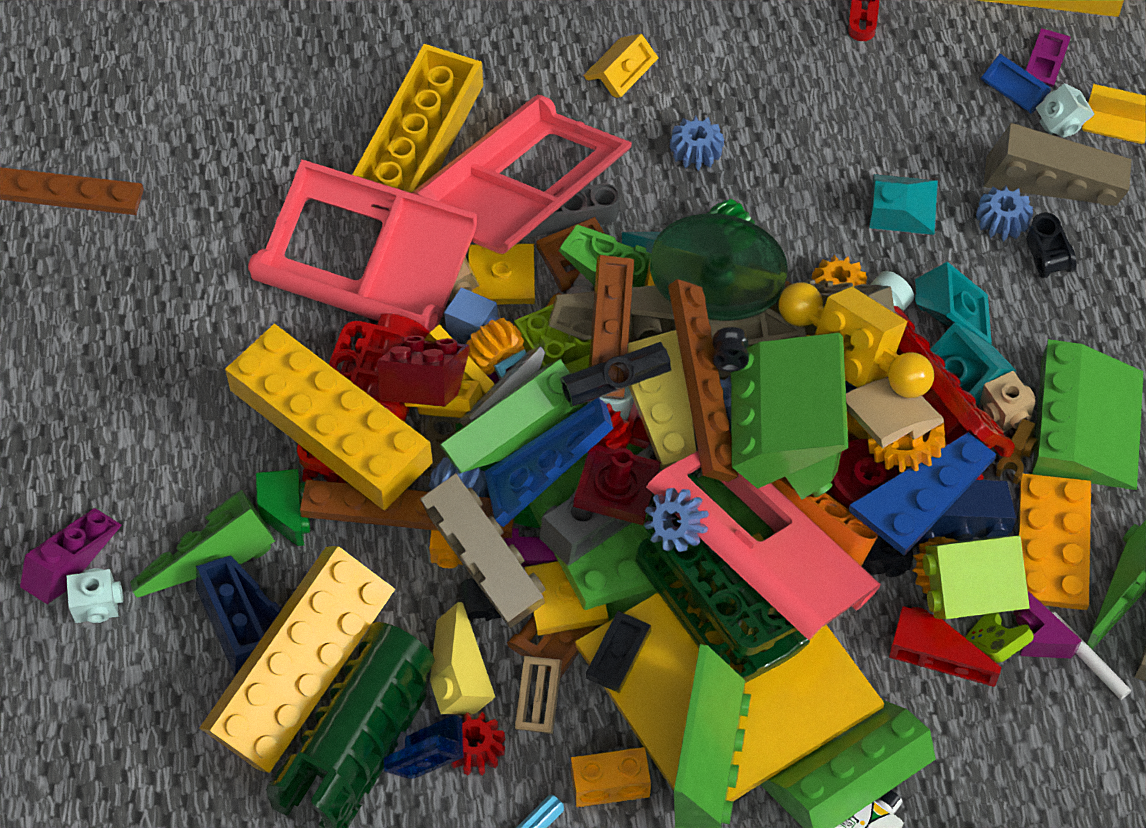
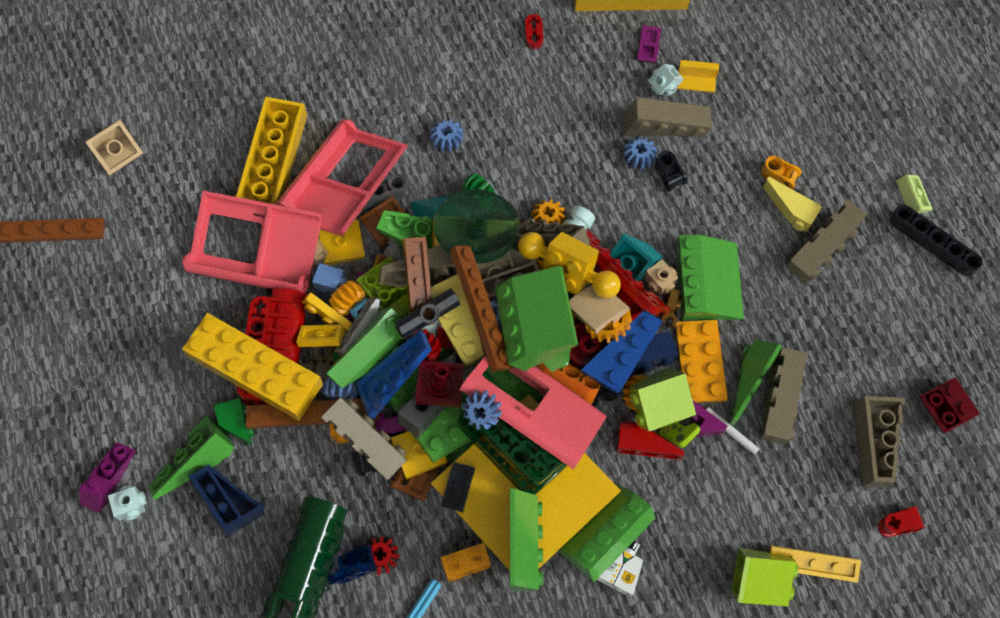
camera: 15 degrees left, 10 degrees up
yellow brick [199,546,395,773] -> none
dark red slope [377,336,470,407] -> none
light yellow slope [430,602,495,715] -> none
tan tile [515,656,562,734] -> none
yellow panel [583,33,658,98] -> none
black wheel [713,327,749,372] -> none
teal slope [869,174,938,235] -> none
teal slope [915,262,992,345] -> none
blue tile [980,53,1051,114] -> none
none -> tan slope [85,119,143,175]

